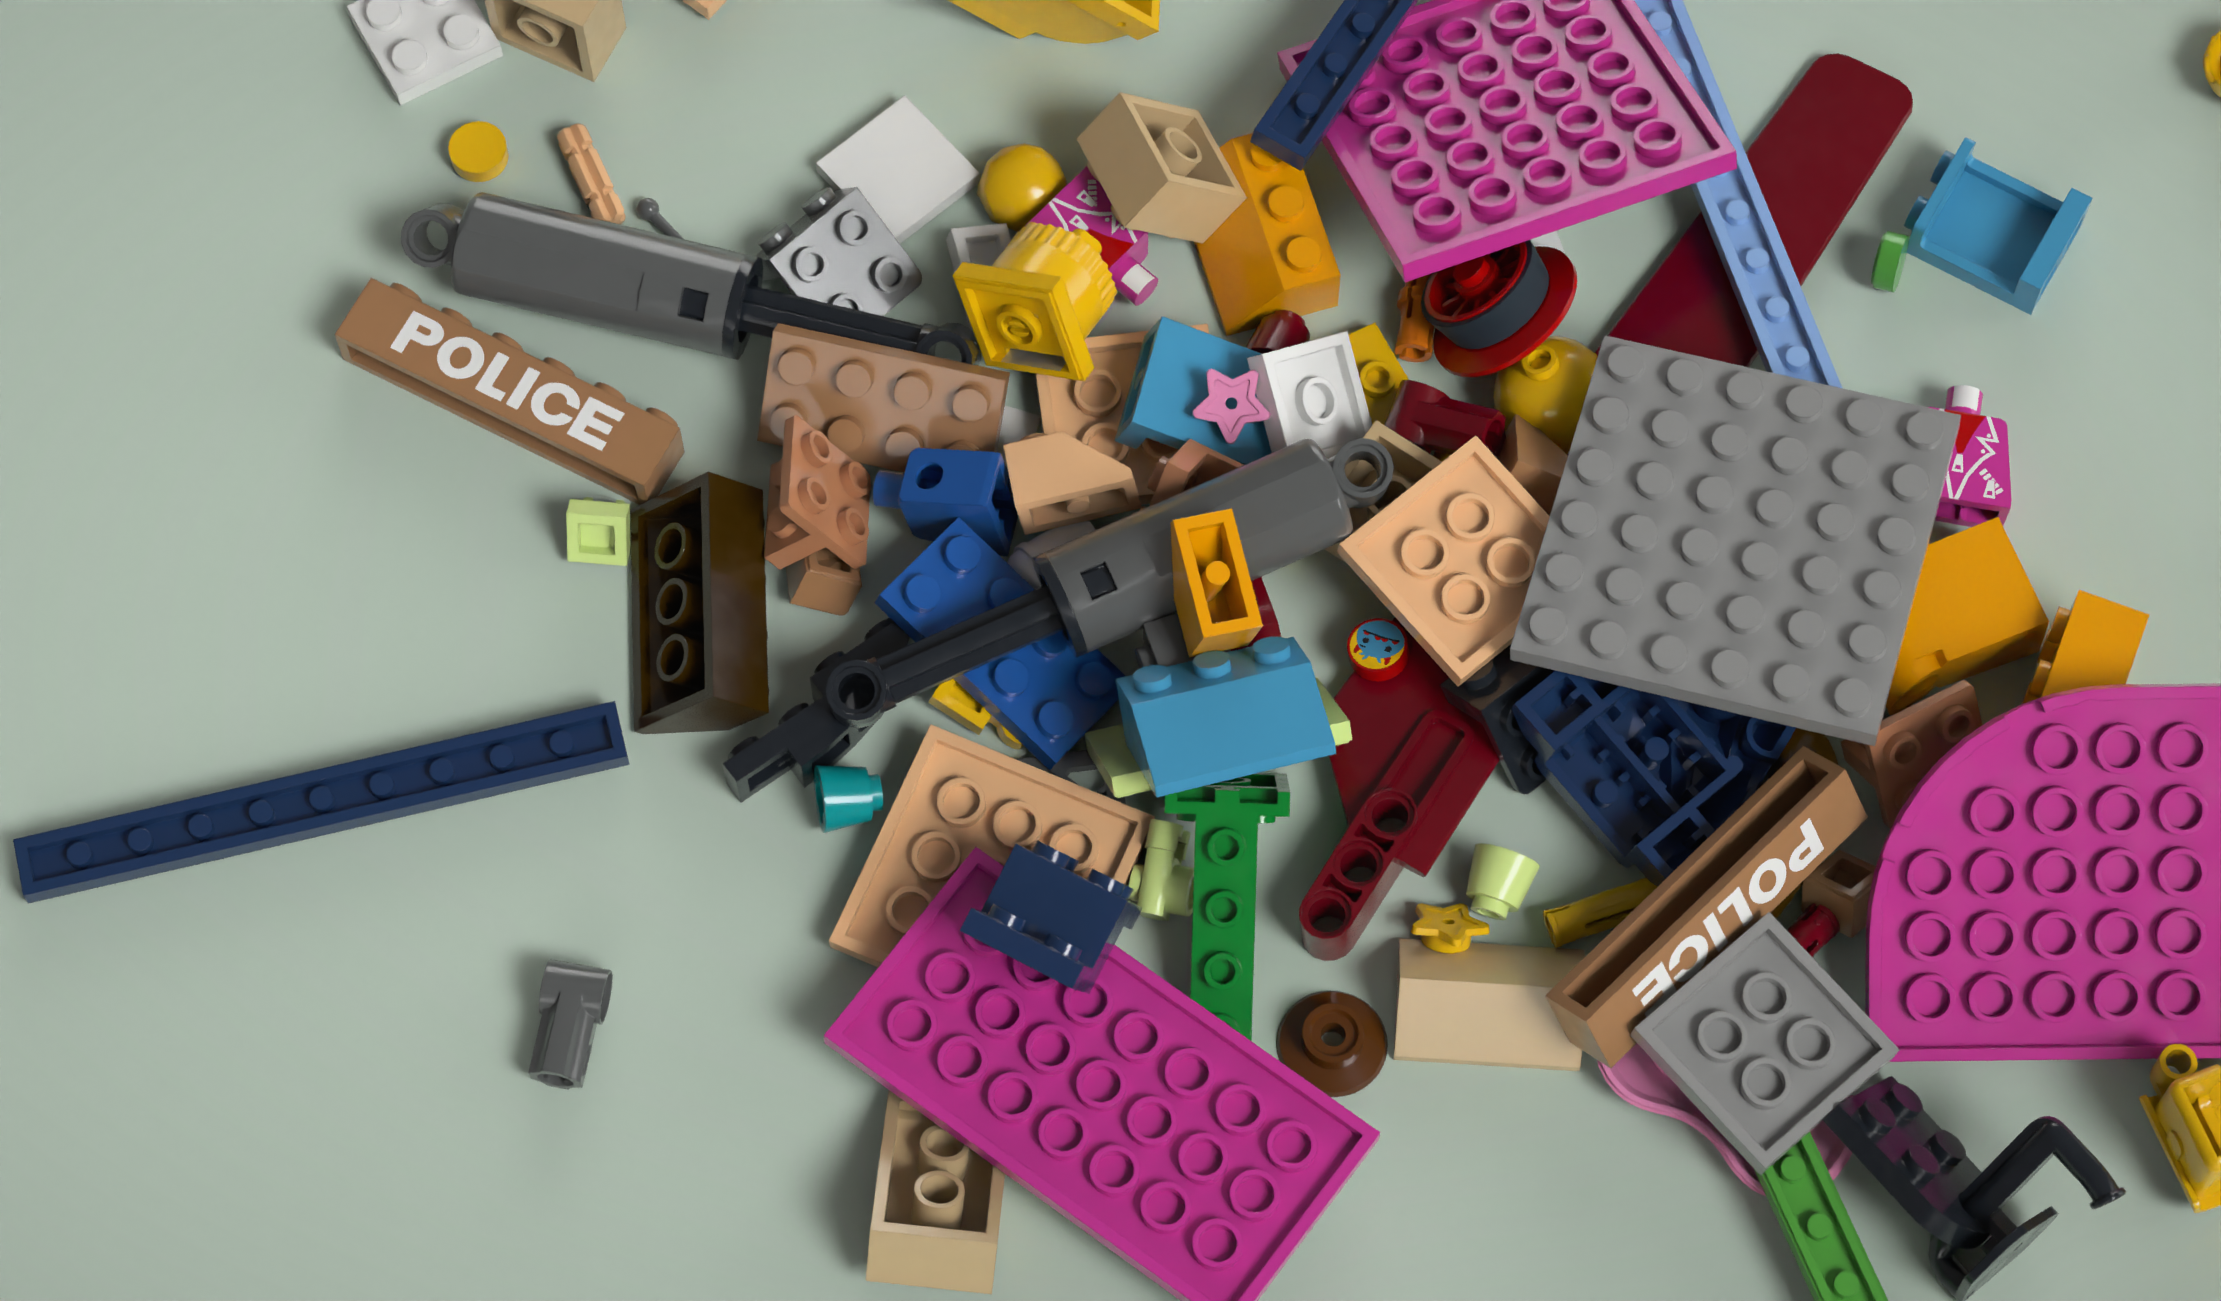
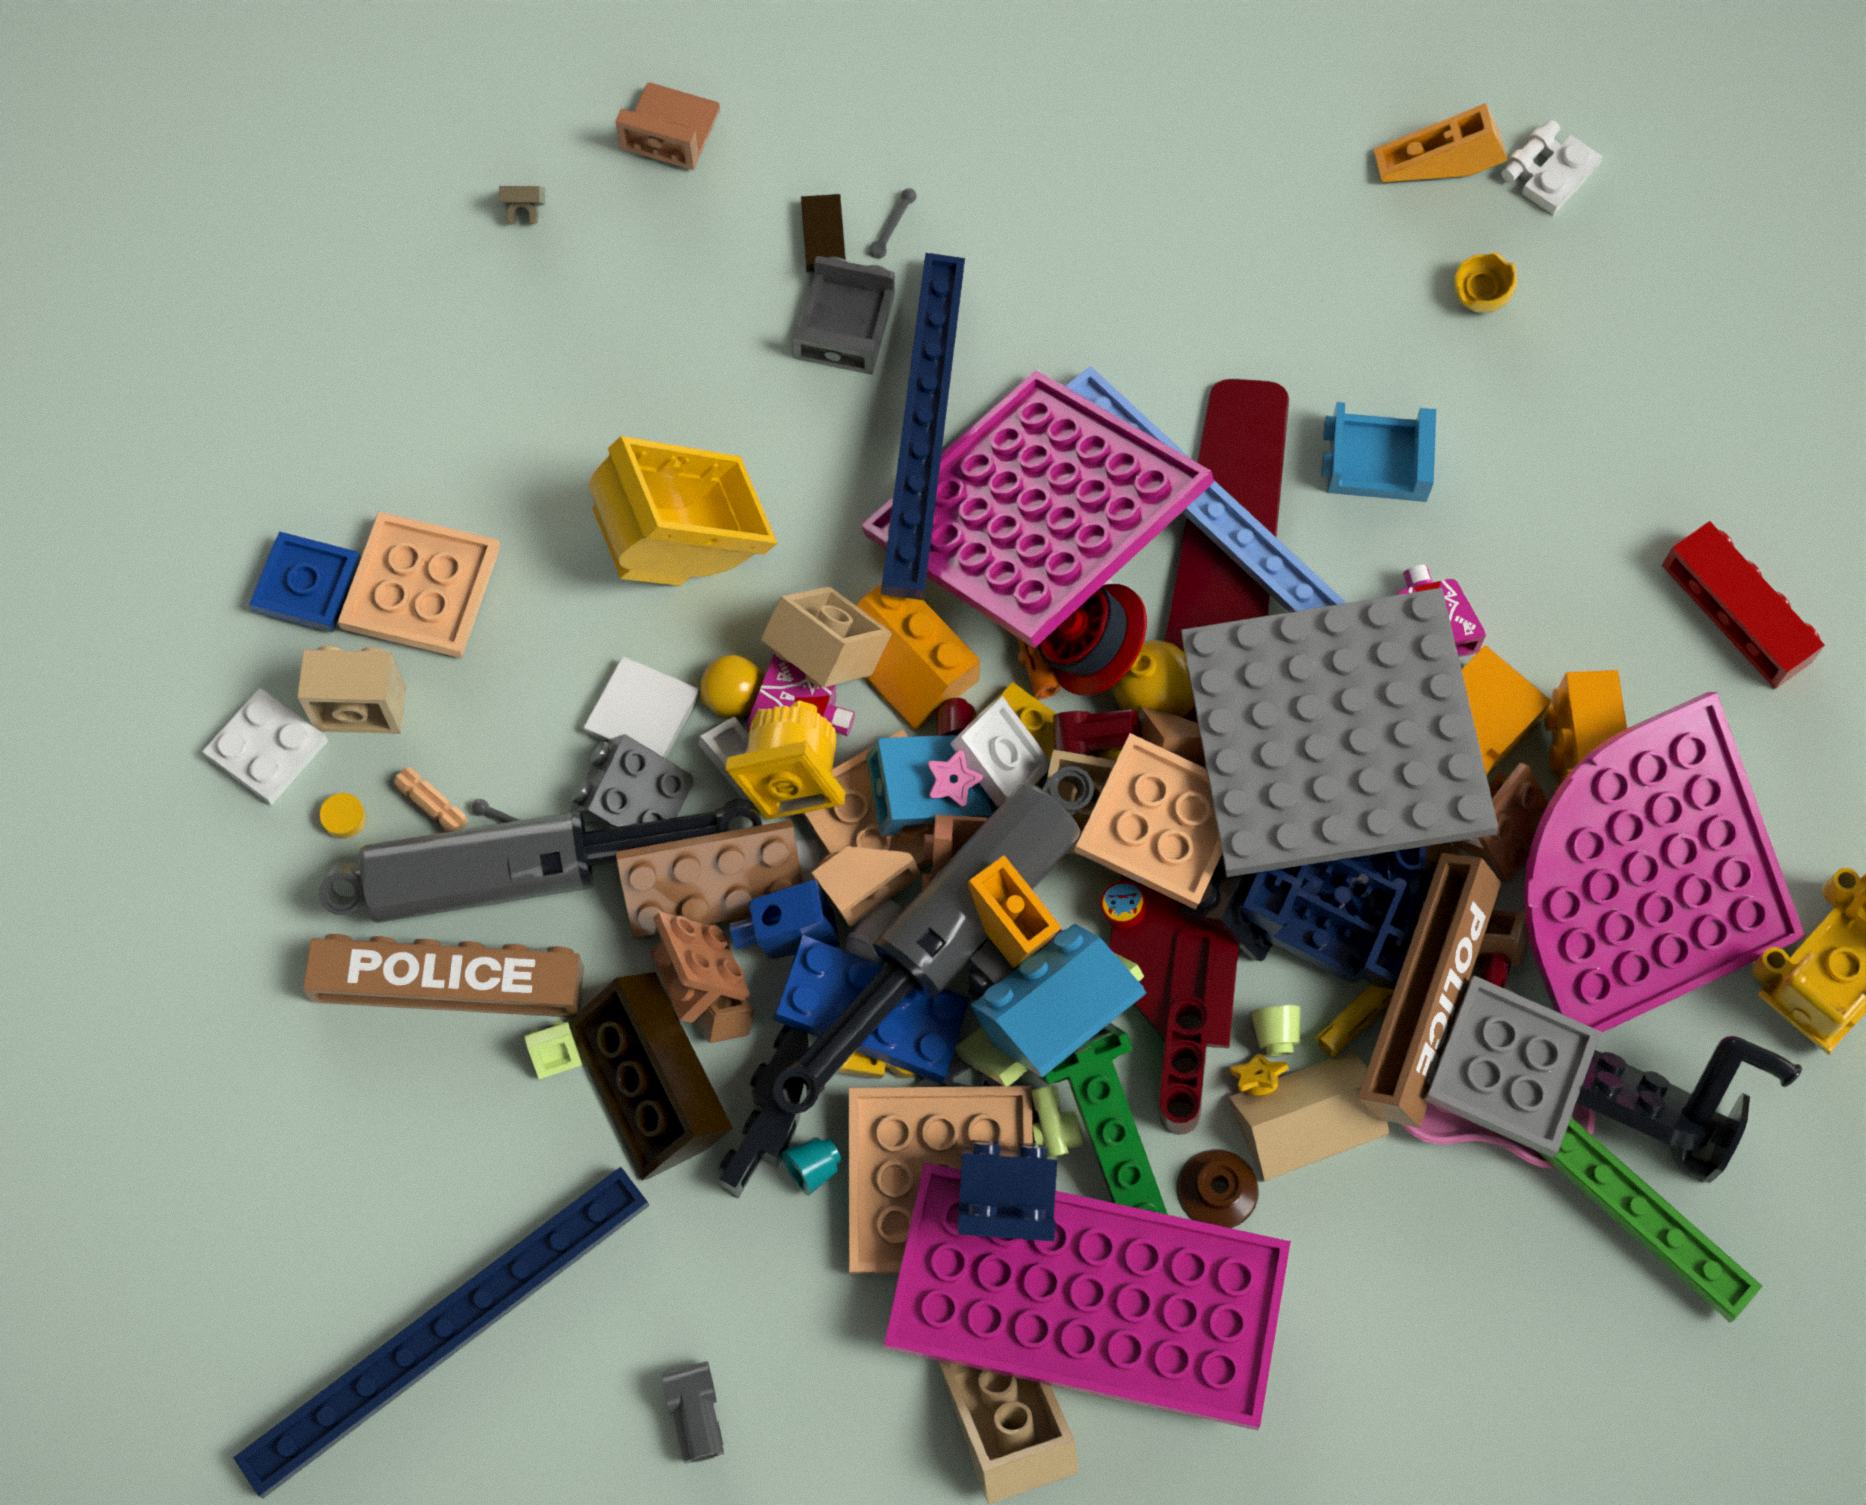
camera: 25 degrees left, 0 degrees up
bright green tile [1871,231,1909,293] -> none

